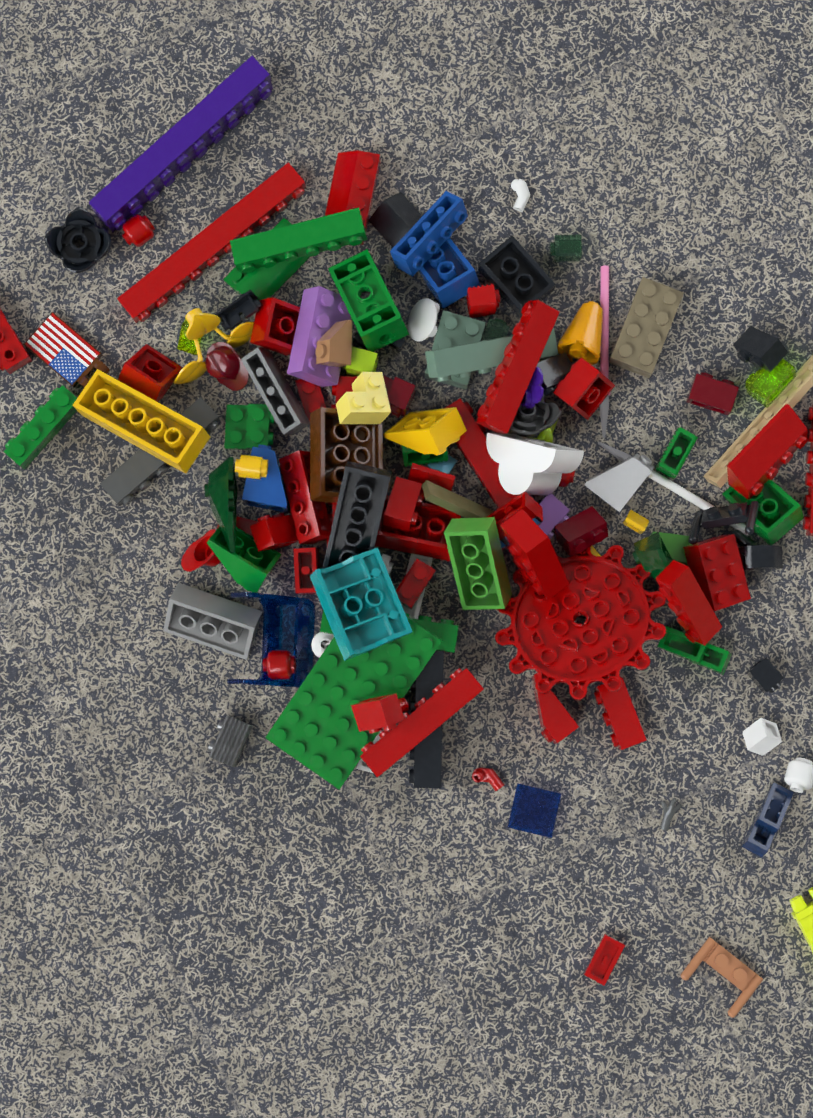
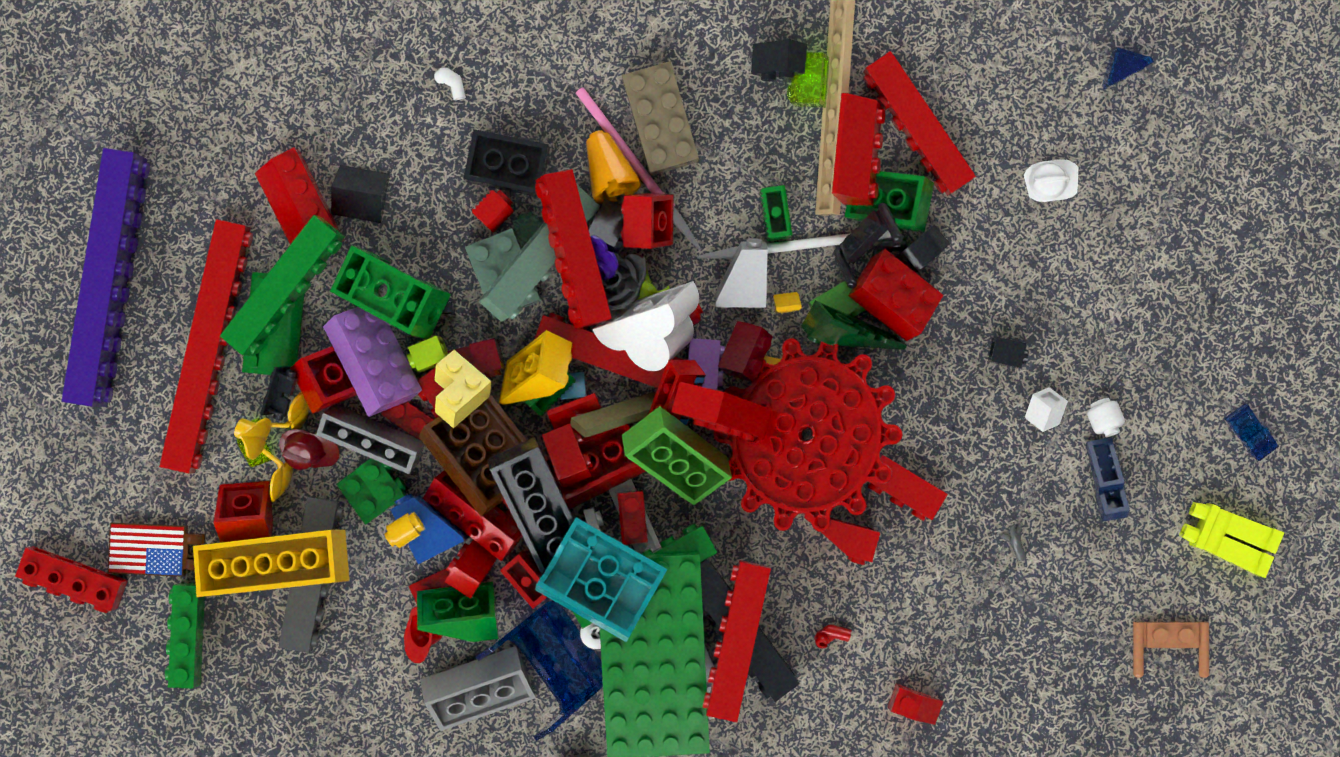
camera: 45 degrees left, 5 degrees up
black brick [44,207,112,274] -> none
red head [122,214,155,247] -> none
dark green wedge [204,457,237,552] -> none
red head [263,650,296,679] -> none
medium nougat slope [315,320,353,367] -> none
red brick [351,693,409,734] -> none
blue brick [390,191,468,277] -> none
white dish [408,298,440,342] -> none
blue slope [418,238,481,309] -> none
clear blue plate [507,783,561,838] -> none
clear green brick [550,235,582,262] -> none
red plate [584,934,625,986] -> none
red brick [655,560,722,646] -> none
green slope [657,626,732,675] -> none
dark red brick [686,372,739,416] -> none
none -> red slope [888,683,944,725]

